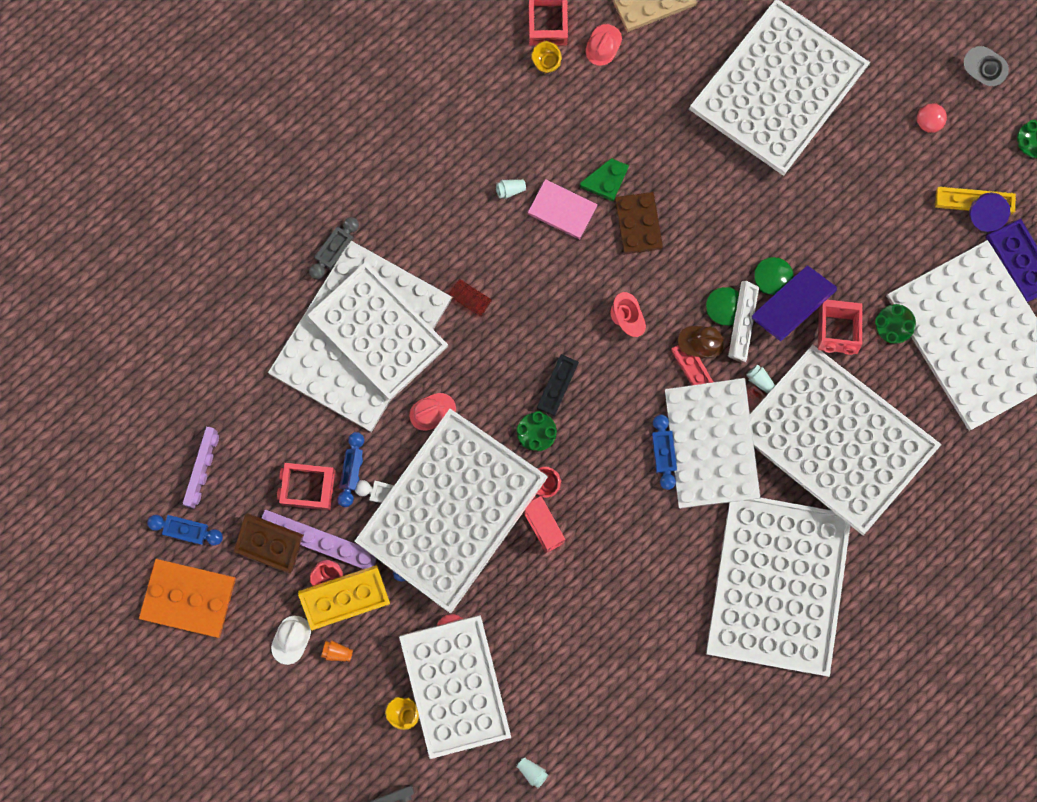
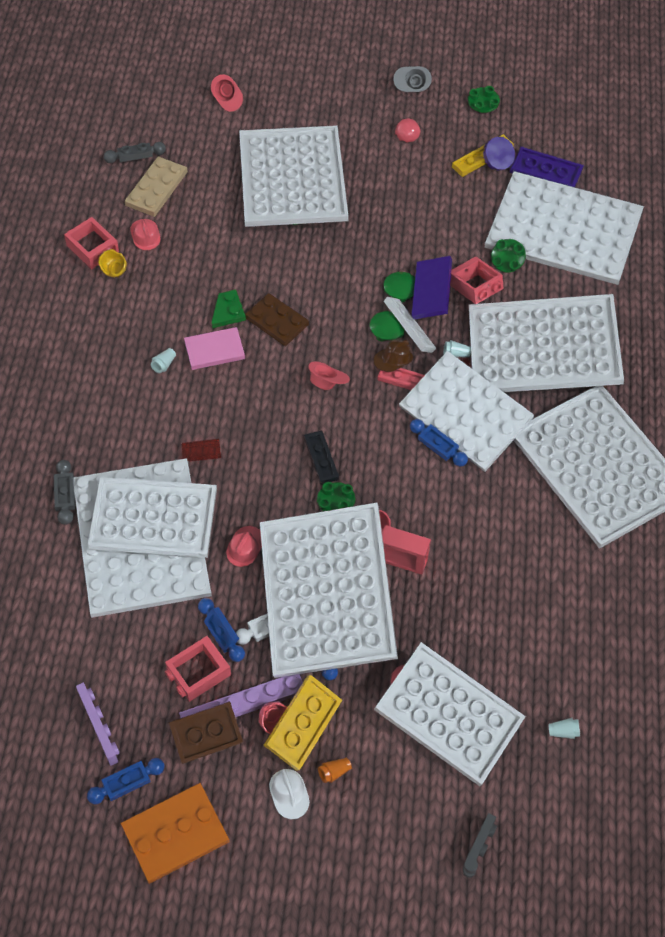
camera: 40 degrees left, 20 degrees down
yellow hair [385,697,419,730] -> none

